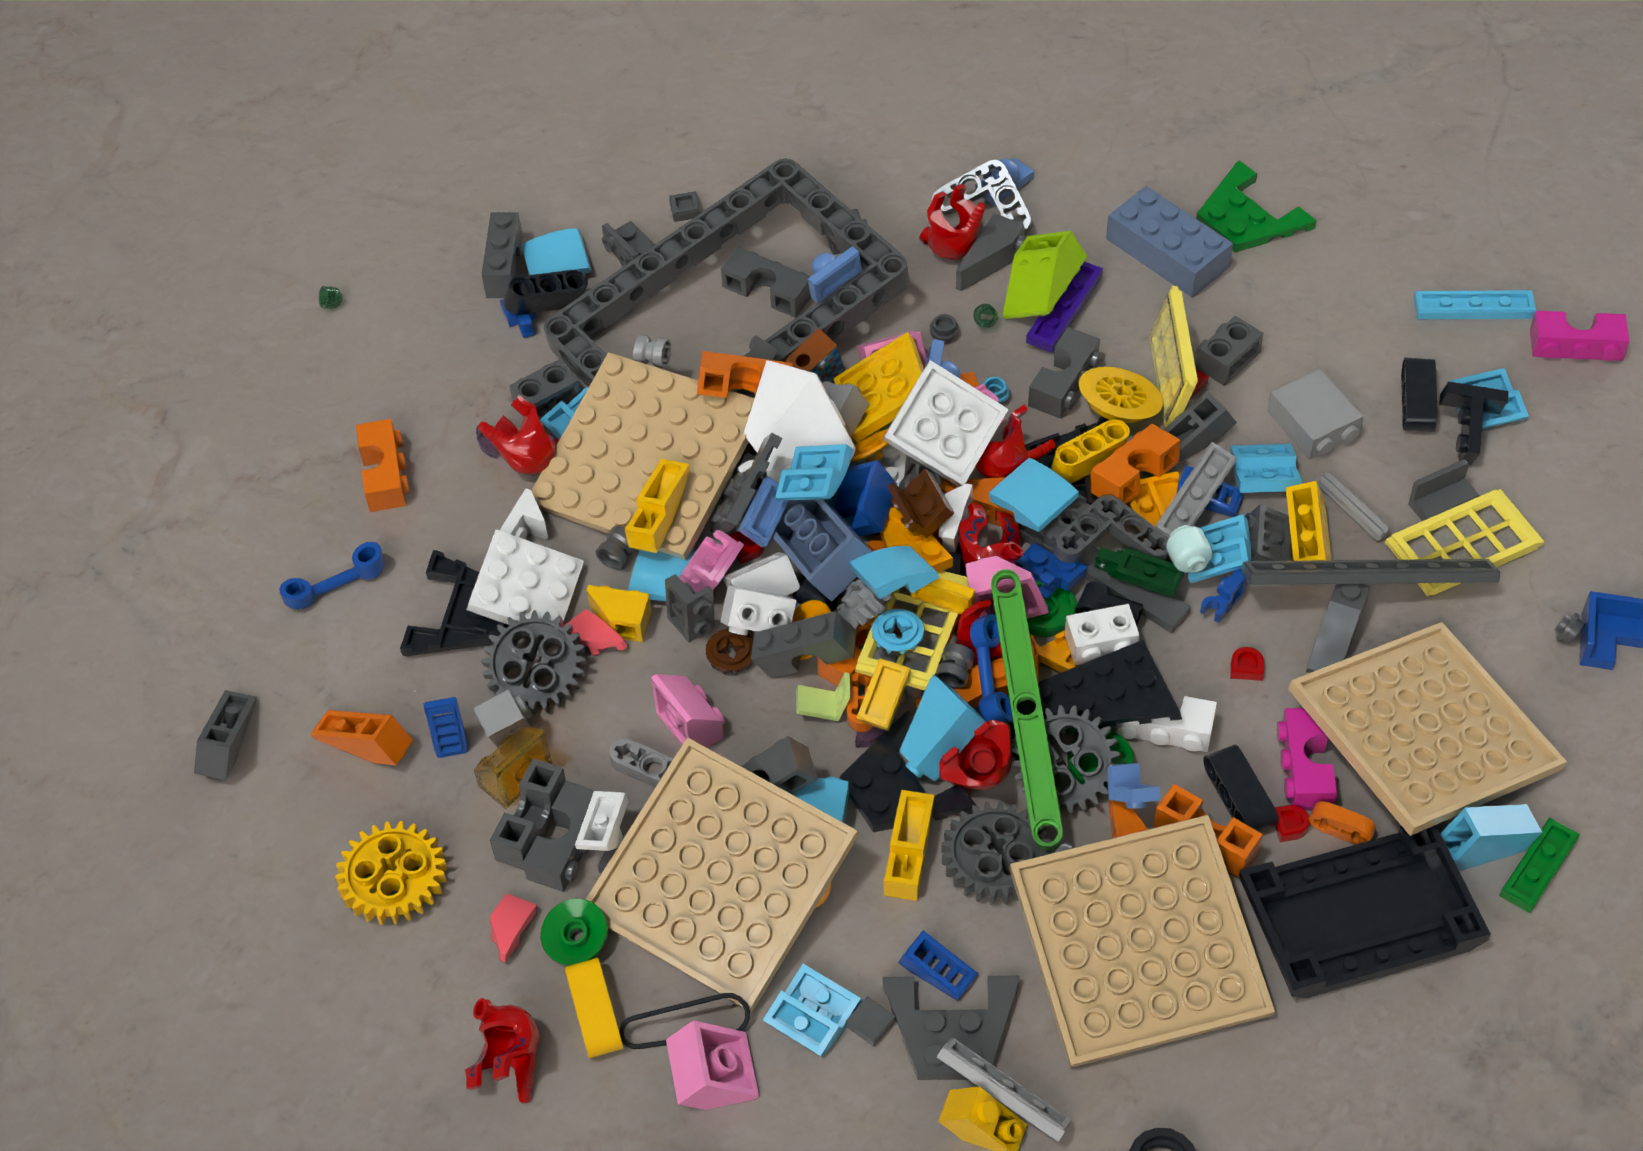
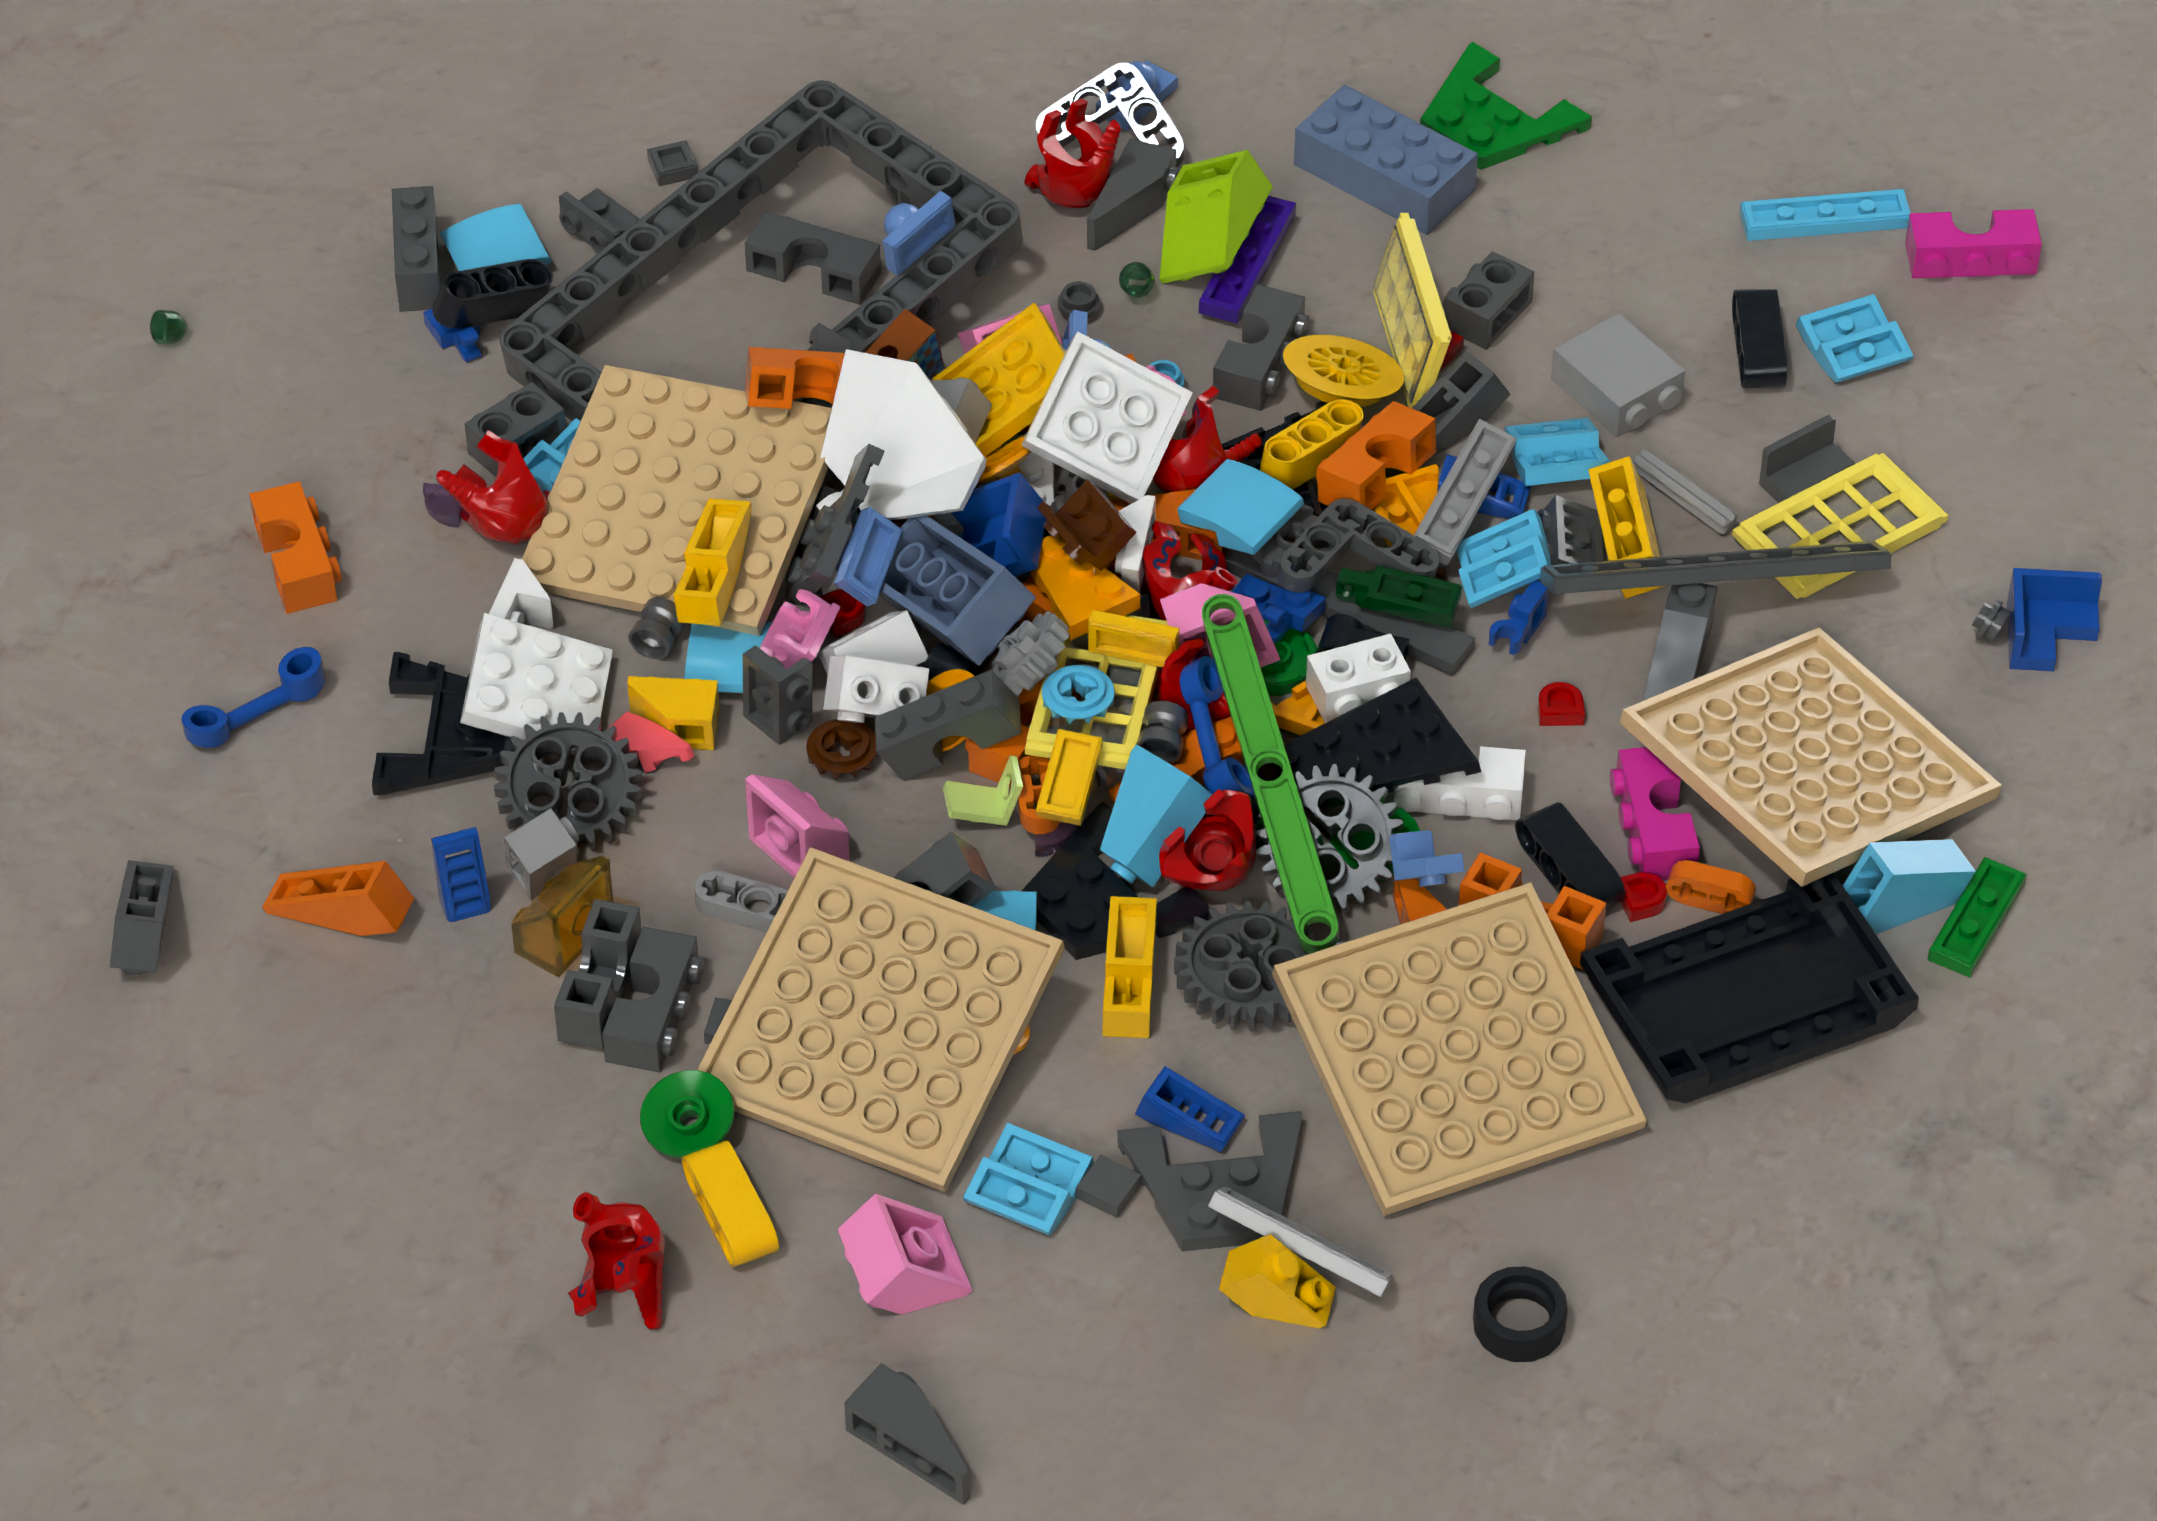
camera: 10 degrees left, 5 degrees down
yellow gear [335,821,447,925] -> none
coral slope [490,893,537,963] -> none
white slope [575,791,629,851] -> none
black piece [619,993,750,1049] -> none
light grey wheel [633,334,671,368] -> none
medium azure slope [775,444,853,501] -> none
medium azure slope [849,546,939,599] -> none
light aqua head [1166,525,1213,573] -> none
black bracket [1439,381,1509,465] -> none

